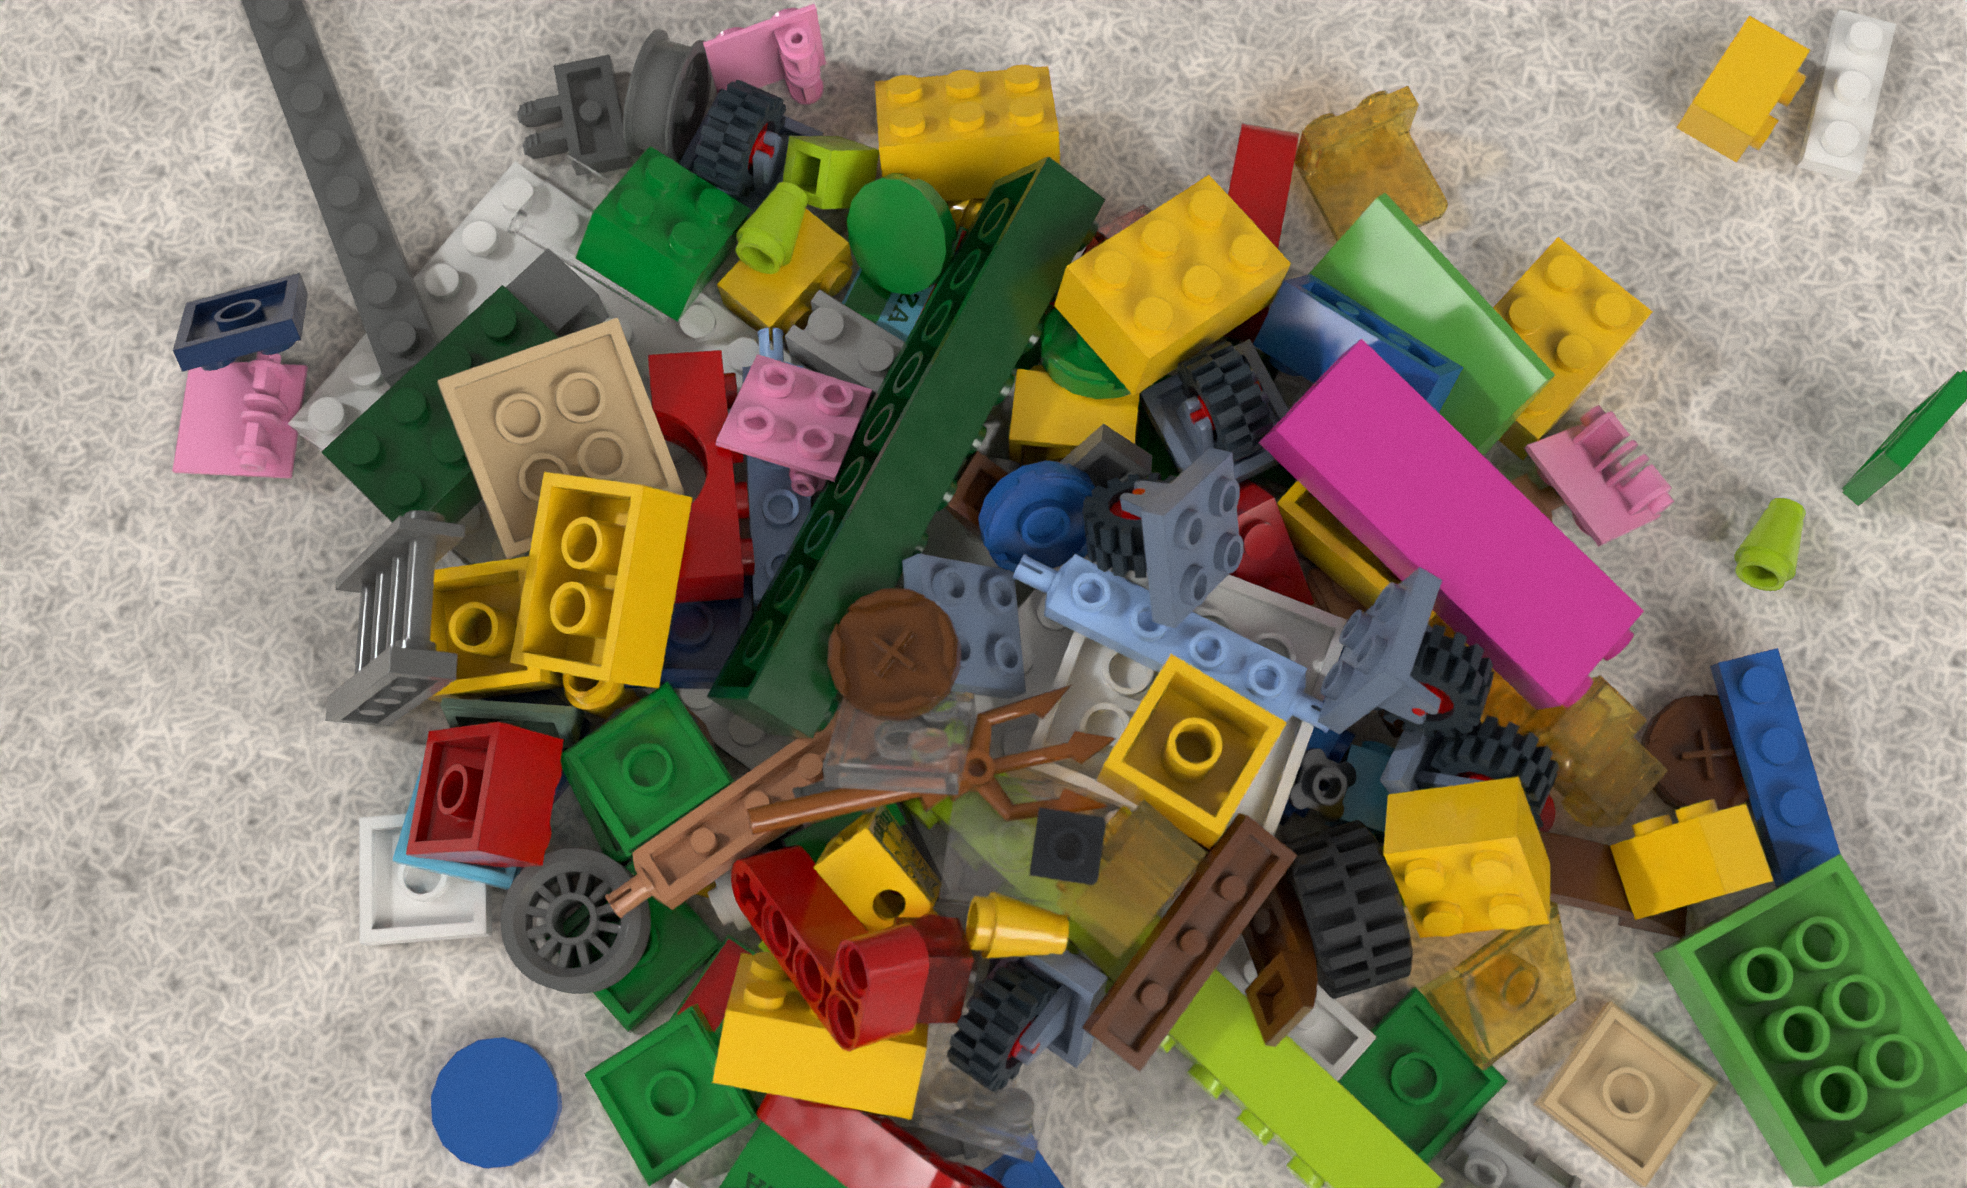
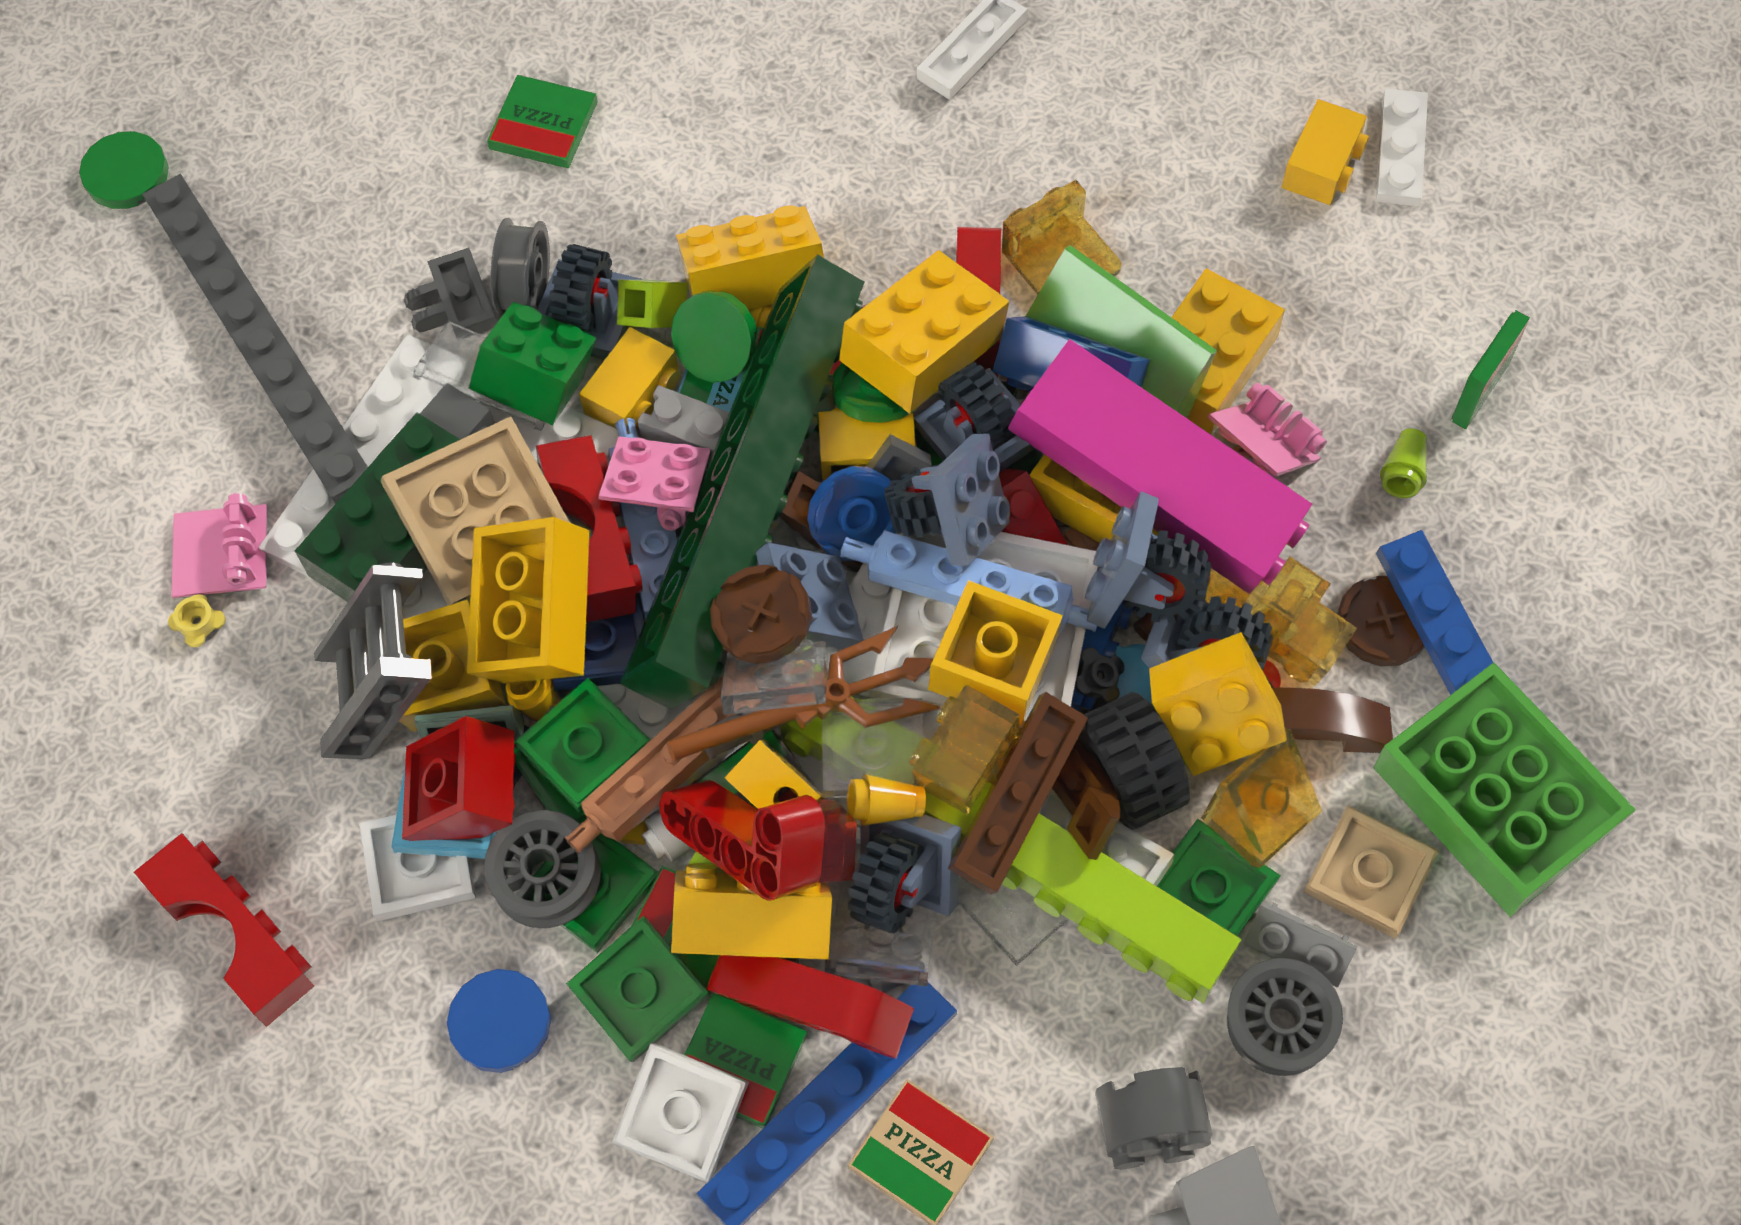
camera: 10 degrees left, 10 degrees down
dark blue plate [173,273,308,372] -> none
bright pink hinge [703,4,826,105] -> none
lime cone [736,182,809,274] -> none
black bracket [1029,807,1106,885] -> none
yellow brick [1610,799,1773,920] -> none
none -> red arch [134,833,314,1027]
none -> light yellow plate [168,594,226,647]

